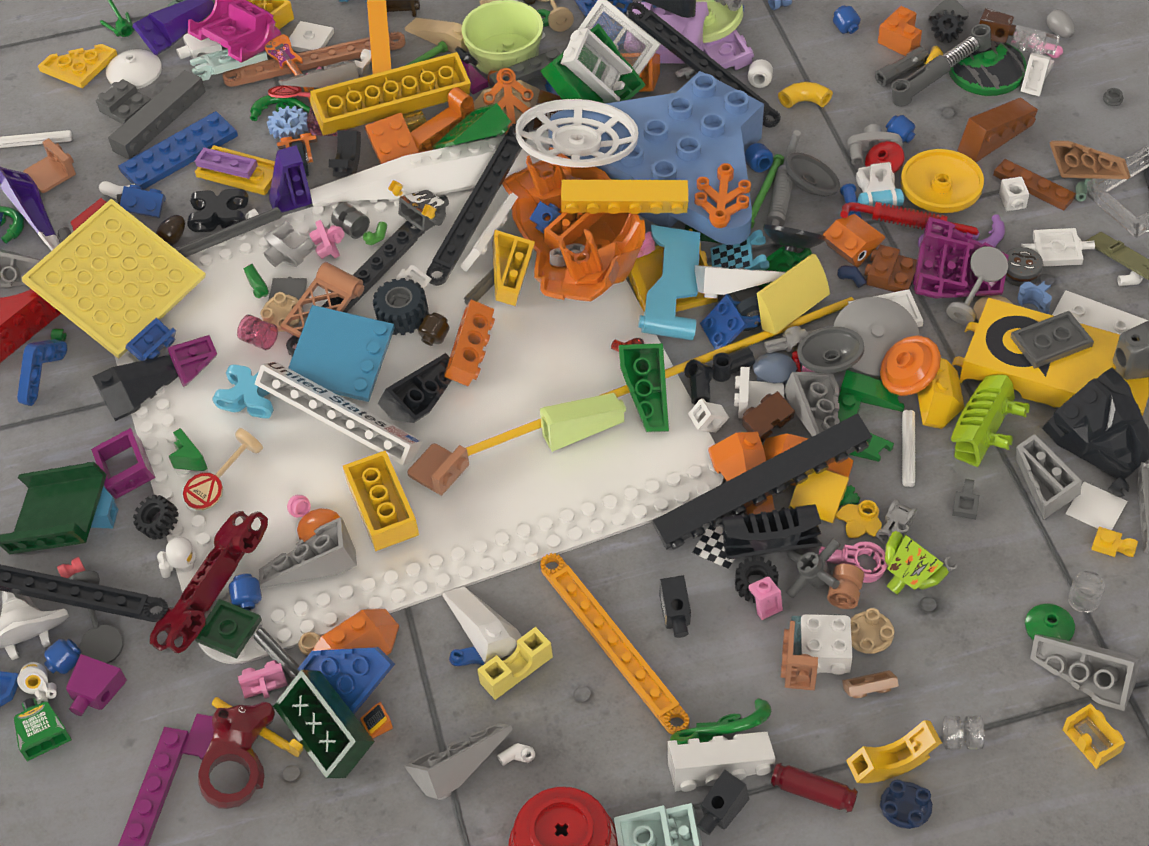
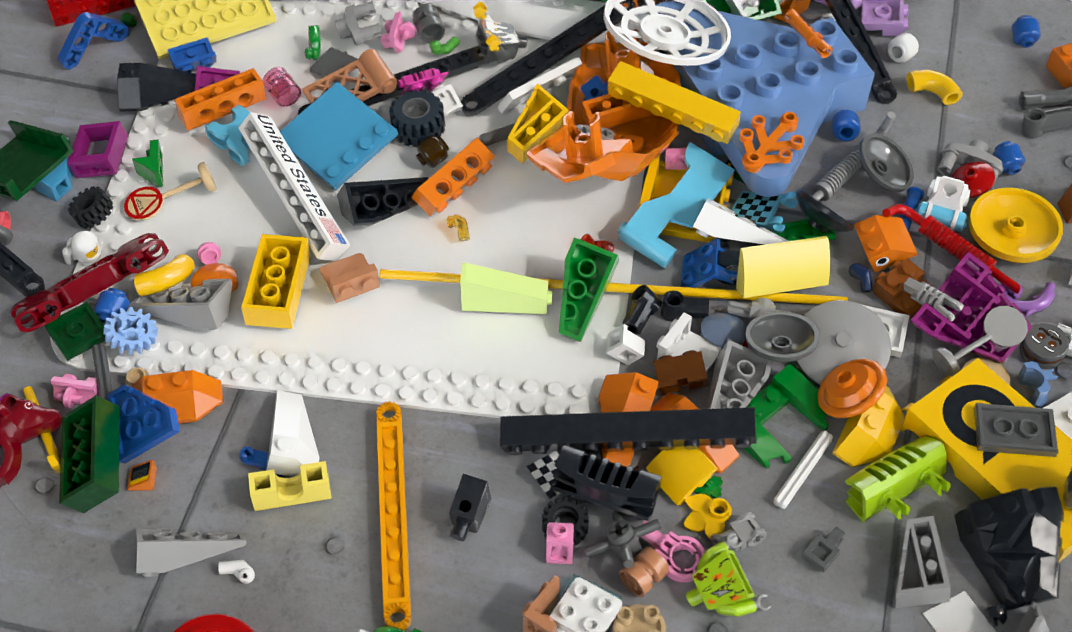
camera: 25 degrees right, 0 degrees up
tan dish [260,292,303,332] -> none
bright green bar [751,154,784,228] -> none
none -> light blue gear [103,307,158,355]
none -> yellow cylinder [134,254,195,296]
none -> orange brick [174,68,266,131]
none -> dark pink hinge [398,68,448,95]
none -> clear yellow arm [446,214,470,241]
none -> orange pin [784,9,833,58]
none -> light grey hinge [904,277,964,322]

